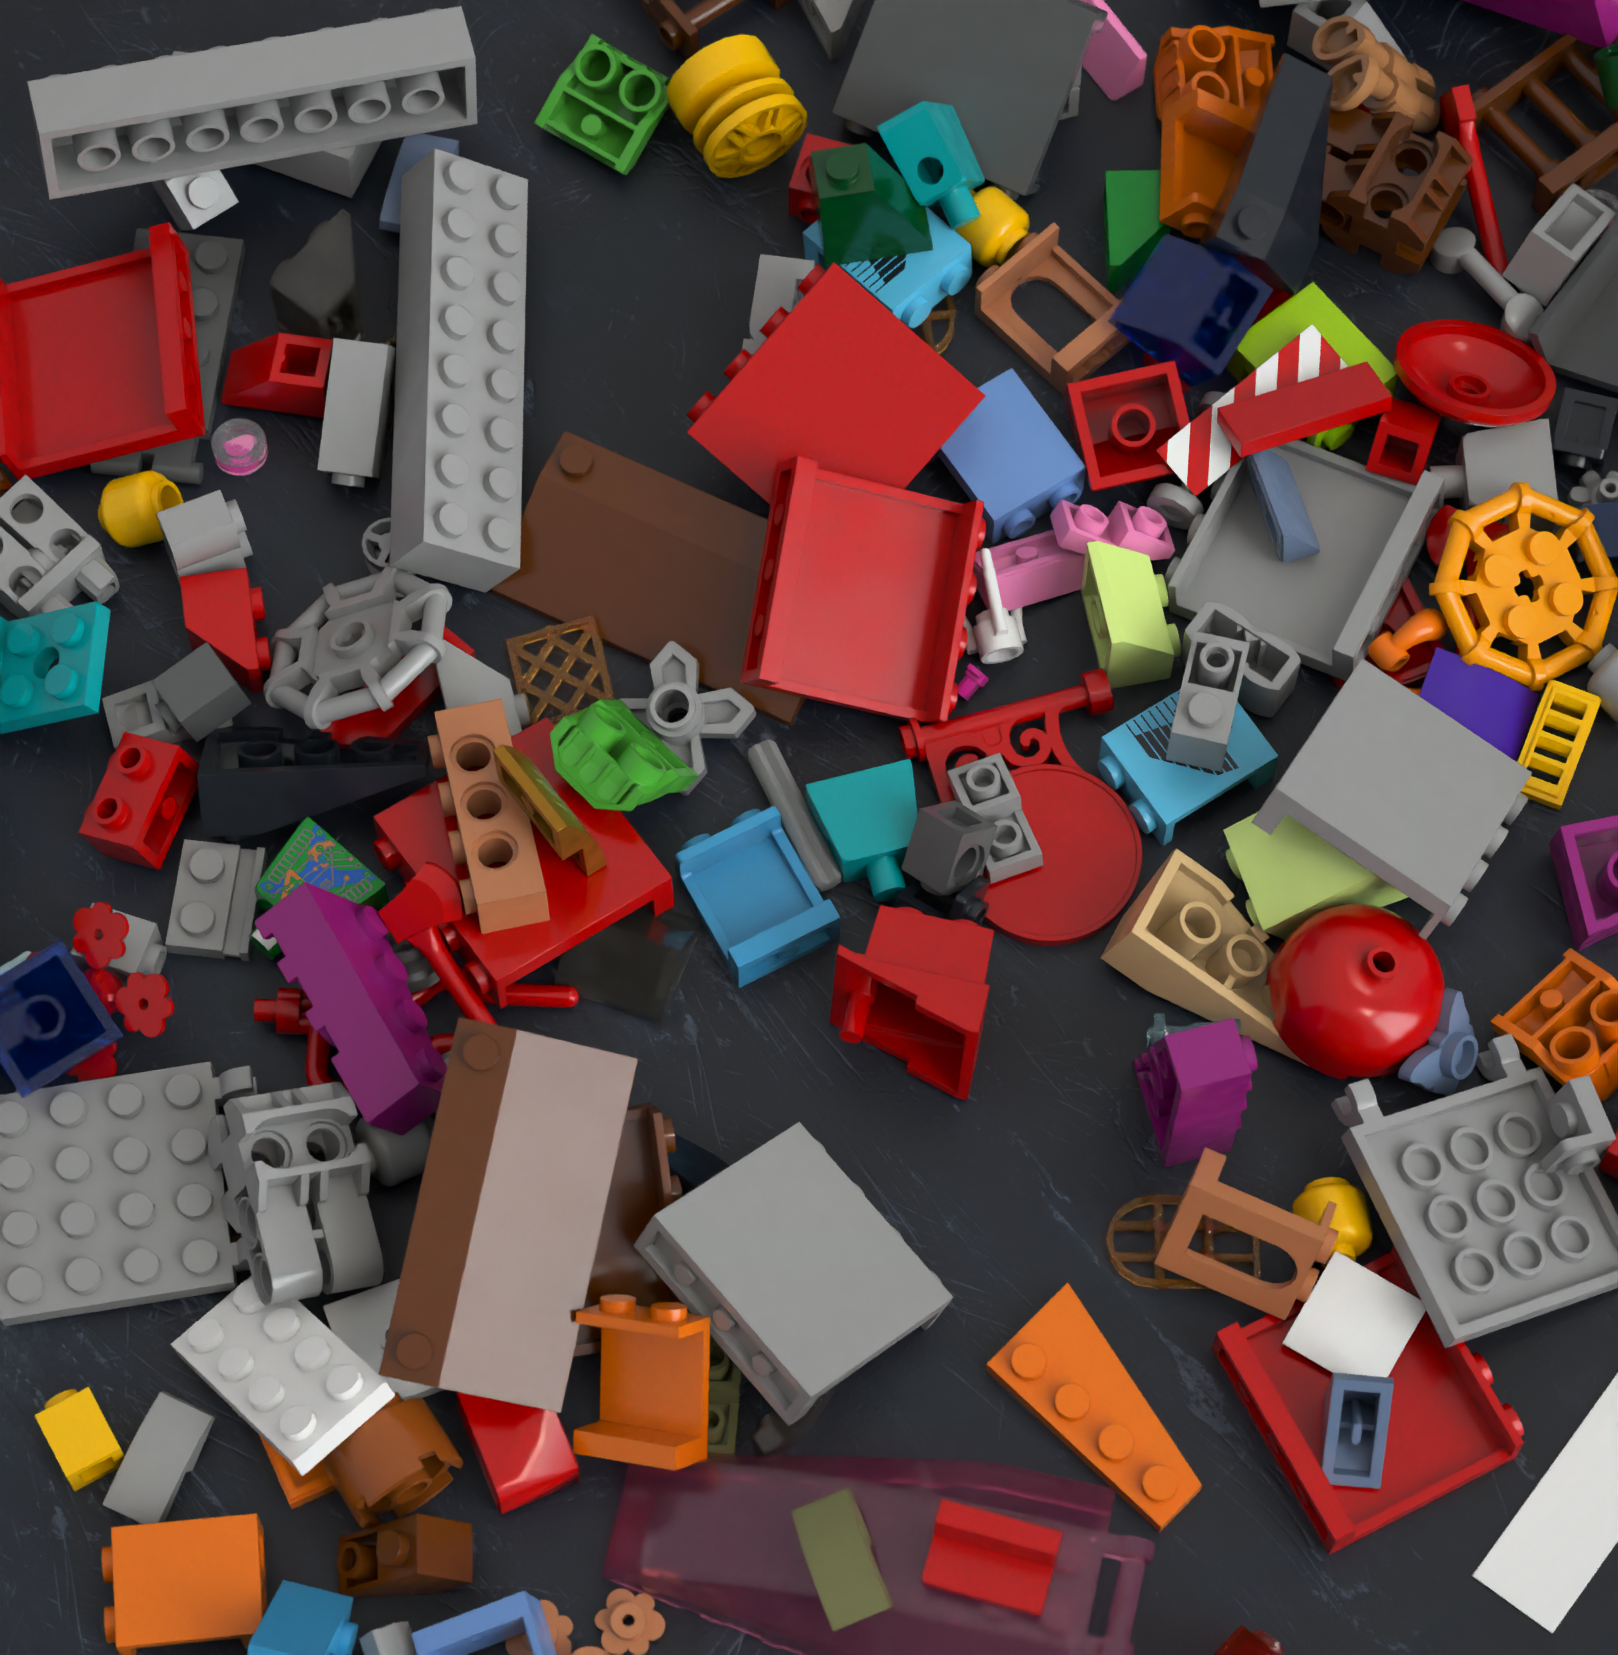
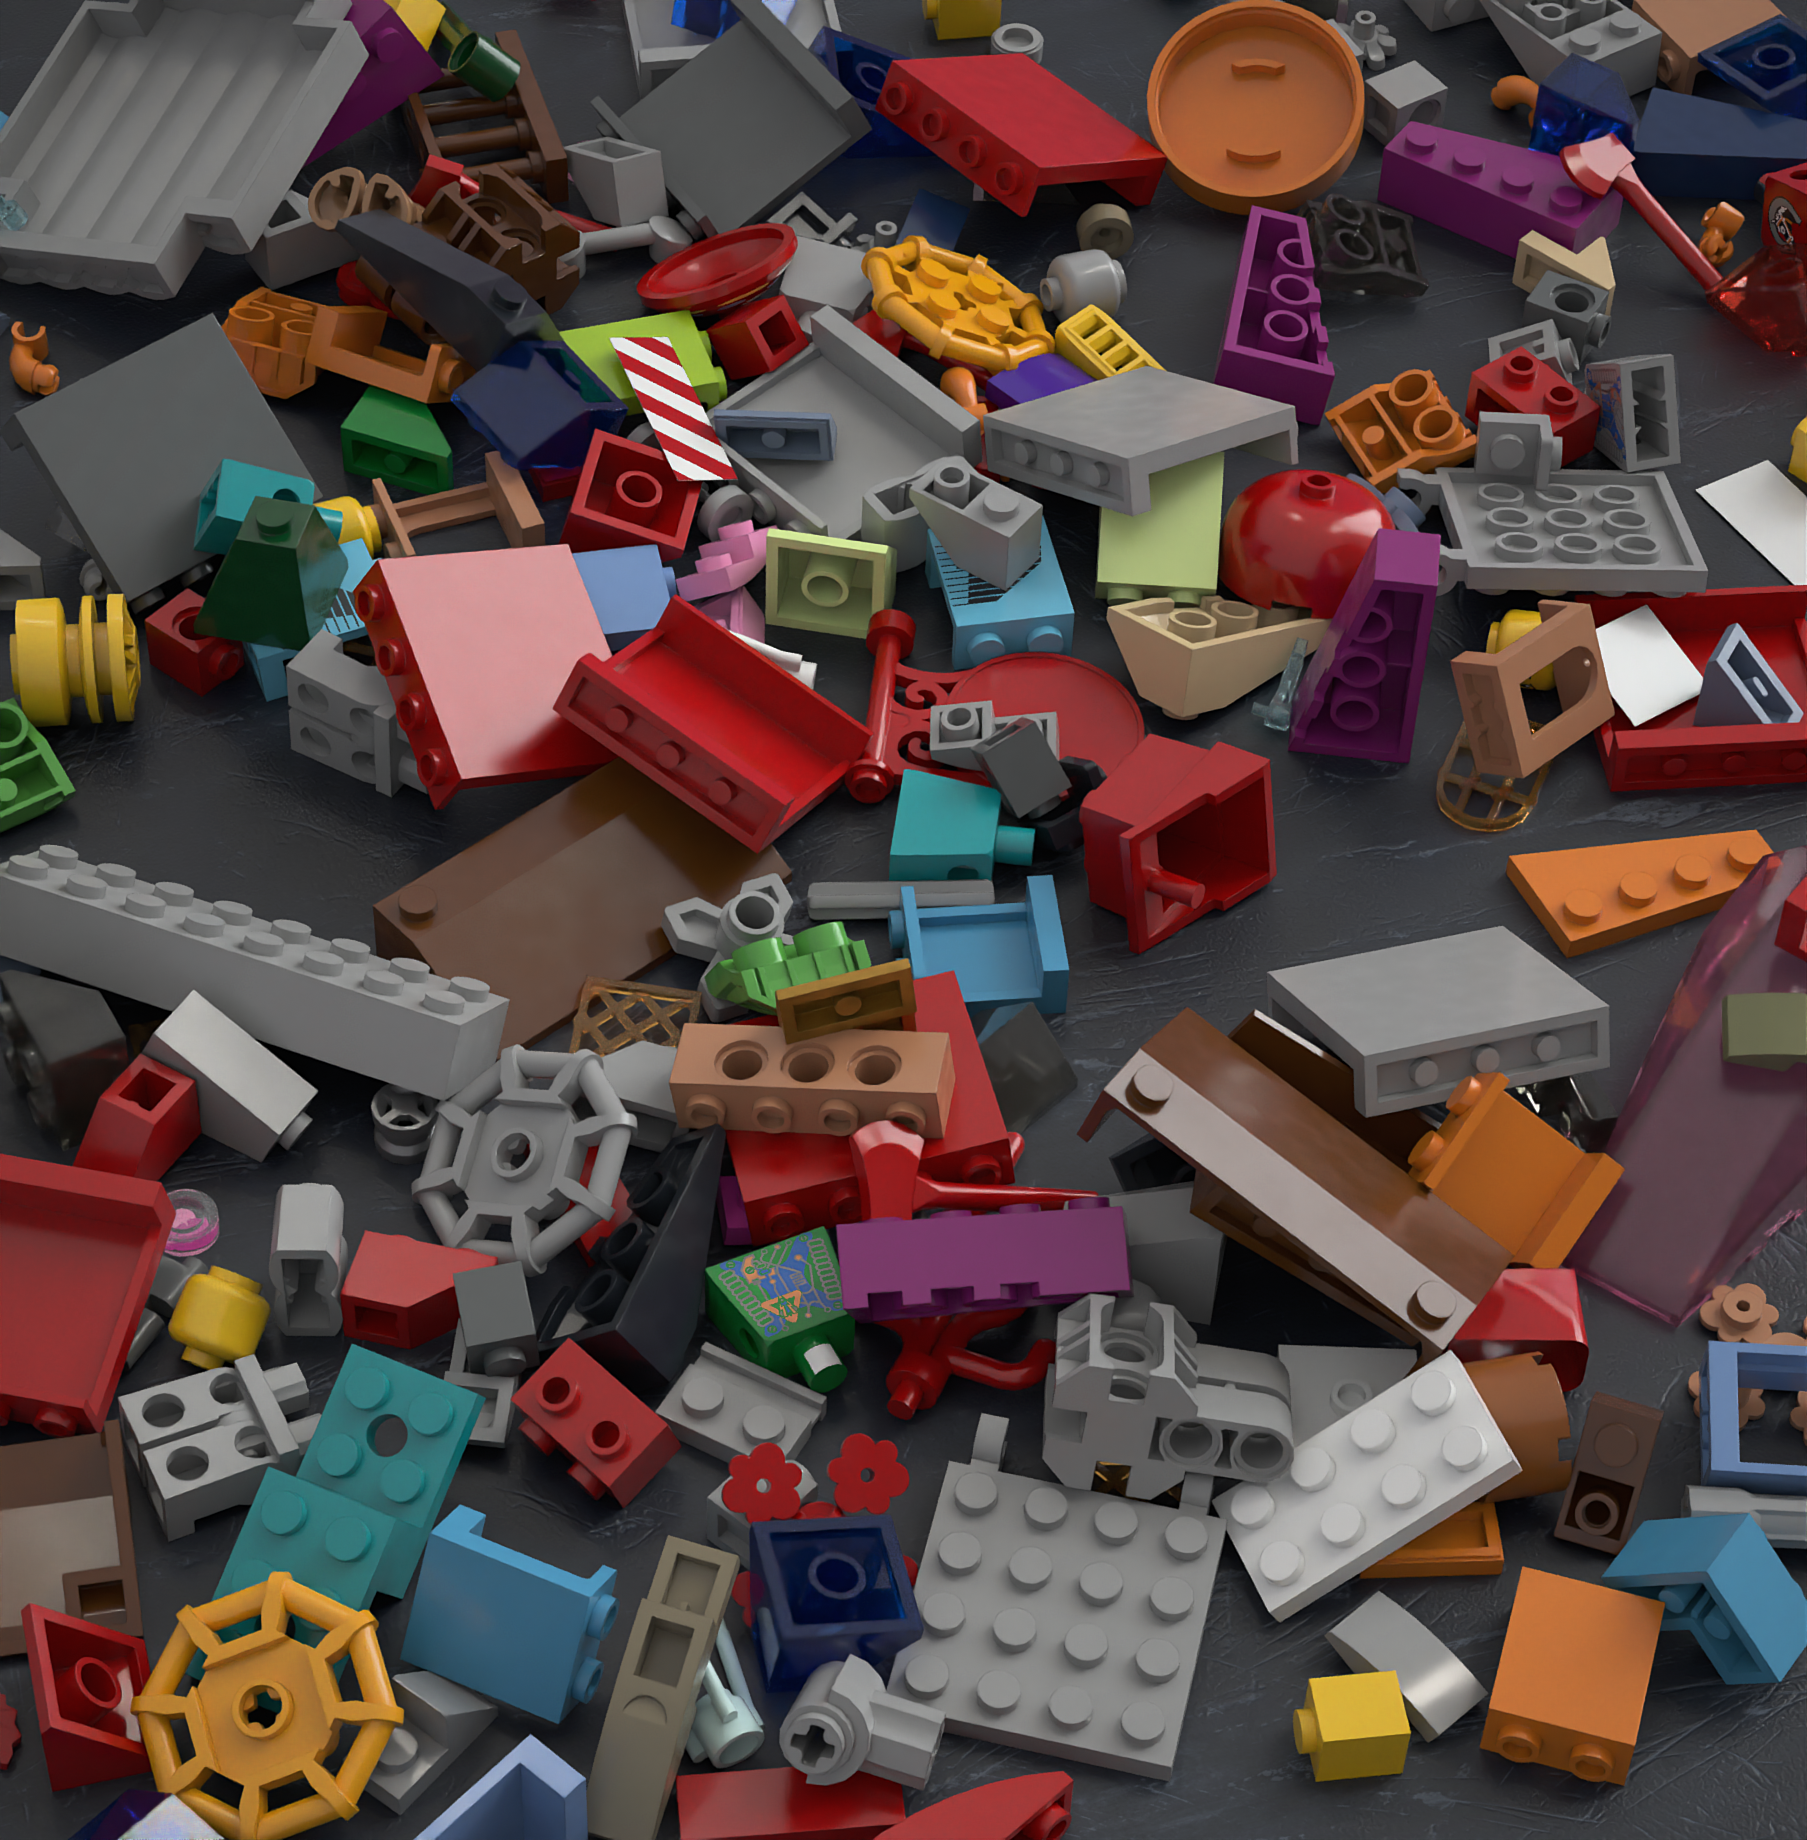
camera: 70 degrees left, 20 degrees down
red tile [1217,361,1392,458] -> none

